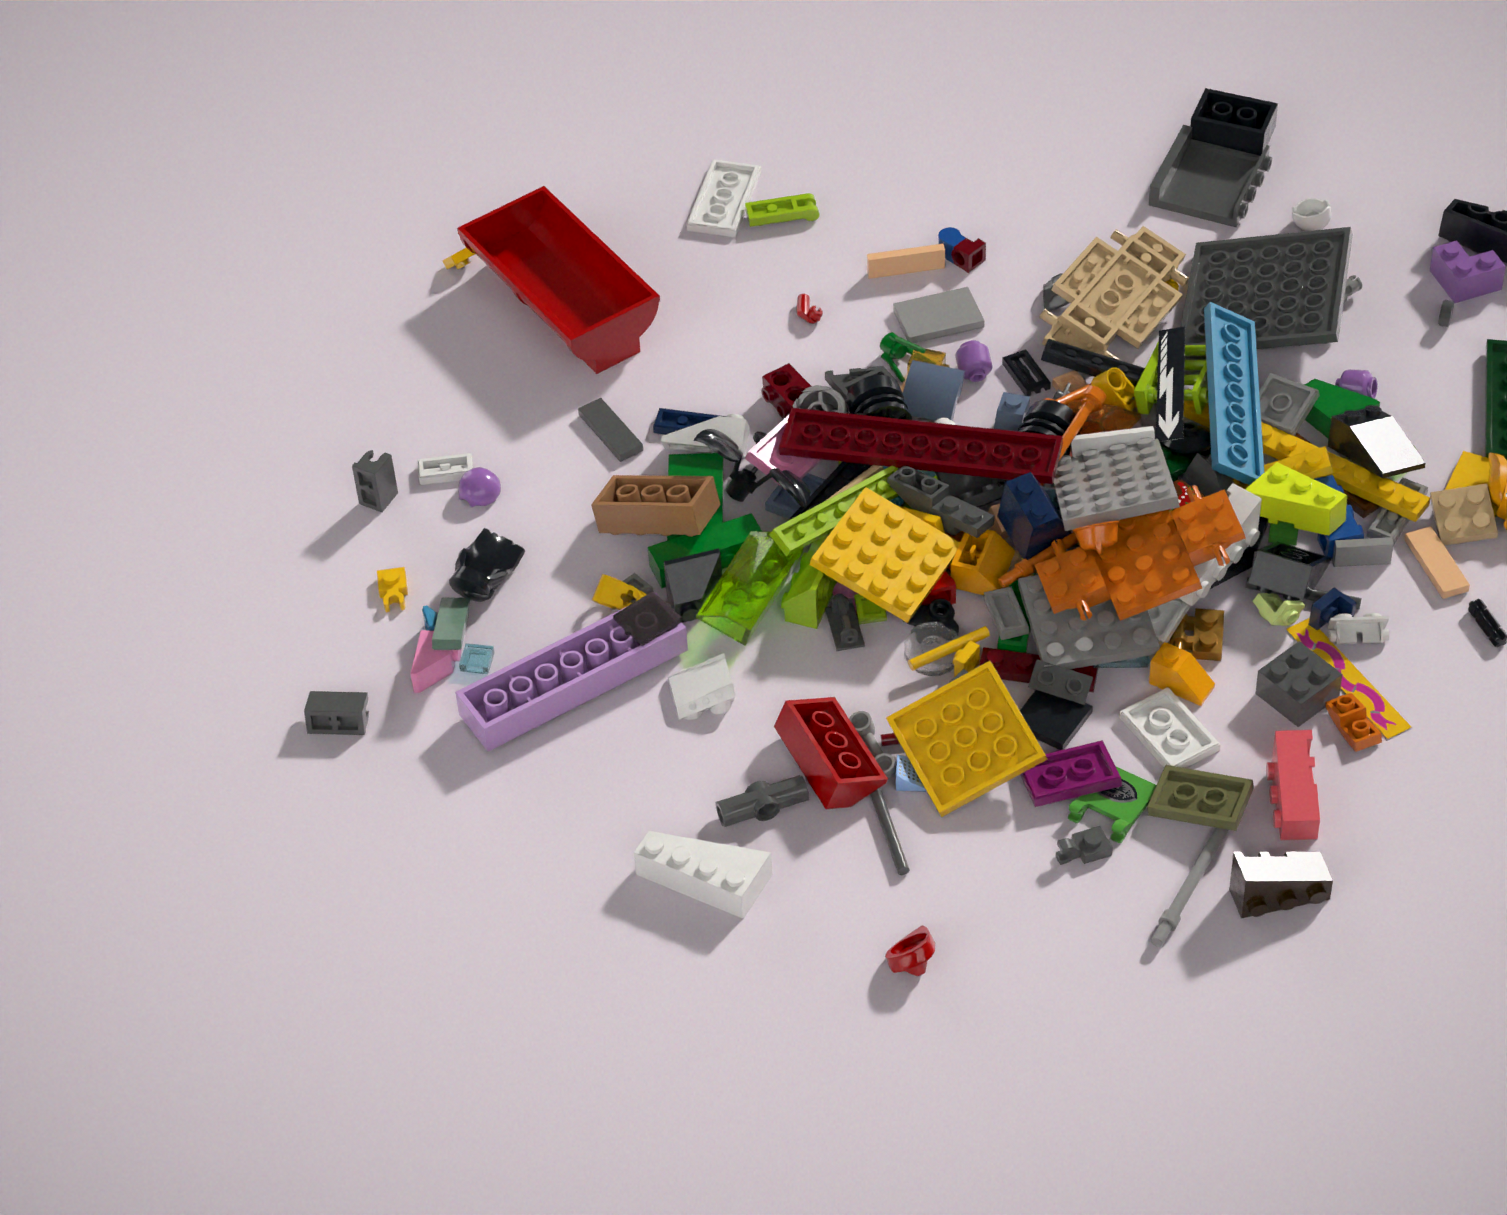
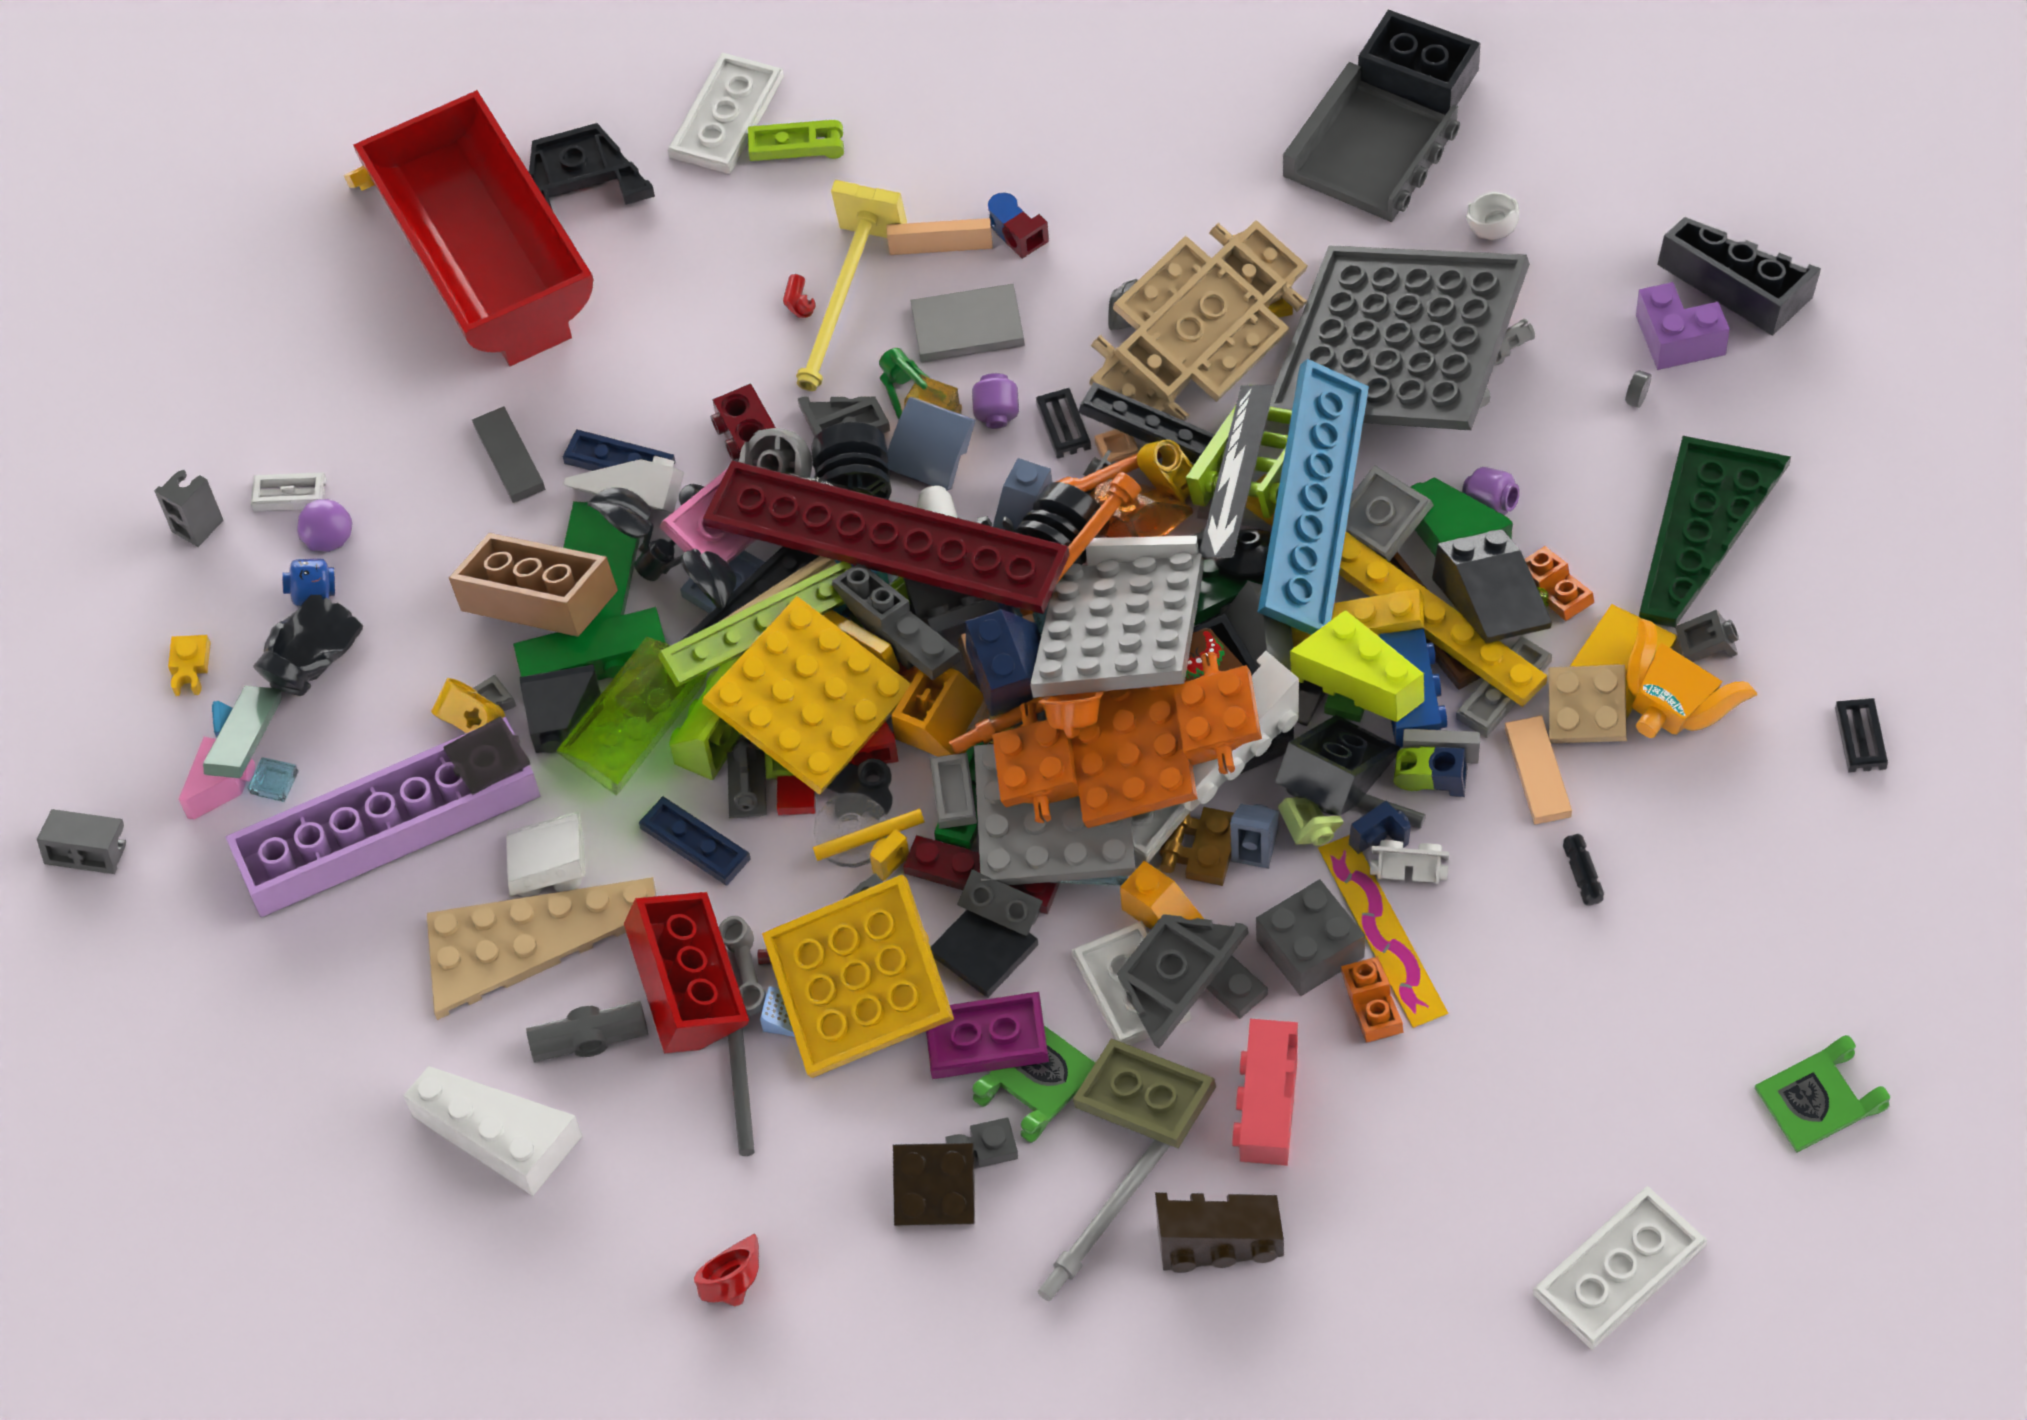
camera: 10 degrees right, 10 degrees up
none -> blue head [282,558,335,606]
none -> tan wing [427,877,656,1020]
none -> black wing [529,123,655,210]
none -> dark blue tile [639,796,751,886]
none -> red tile [777,776,816,815]
none -> light yellow tile [796,180,907,391]
none -> dark brown plate [893,1143,975,1226]
none -> dark grey wing [1117,914,1249,1049]
none -> dark grey plate [1206,955,1268,1019]
none -> sand blue slope [1230,804,1278,869]
none -> leg [1393,747,1468,797]
none -> orange slope [1525,546,1595,621]

